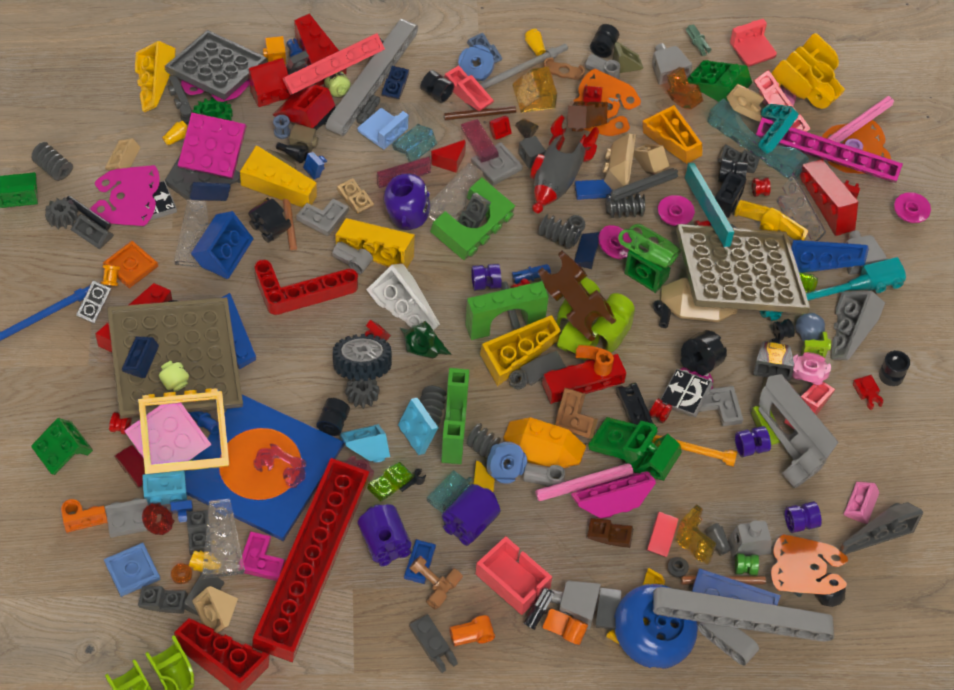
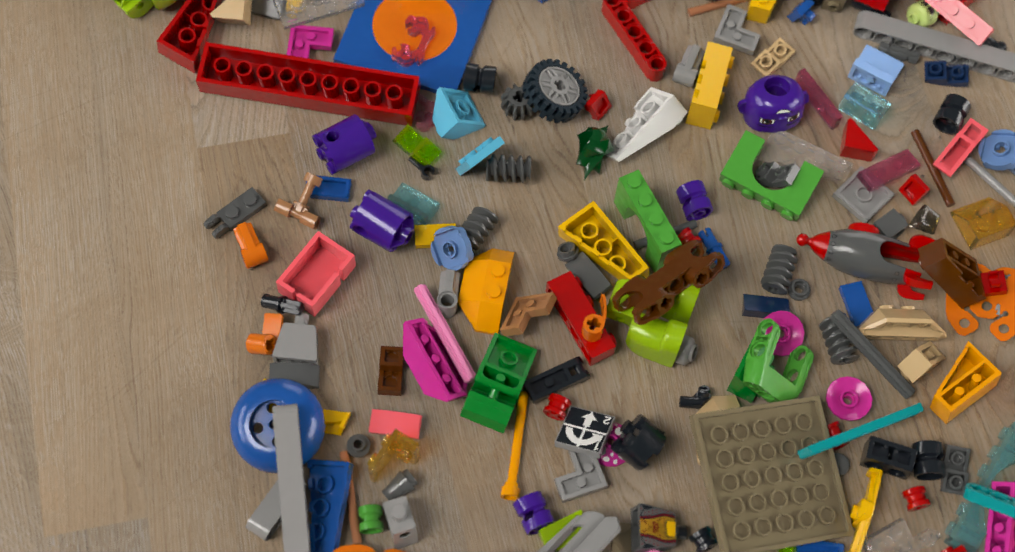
camera: 80 degrees right, 10 degrees up
bright green arch [441,368,469,464] -> none

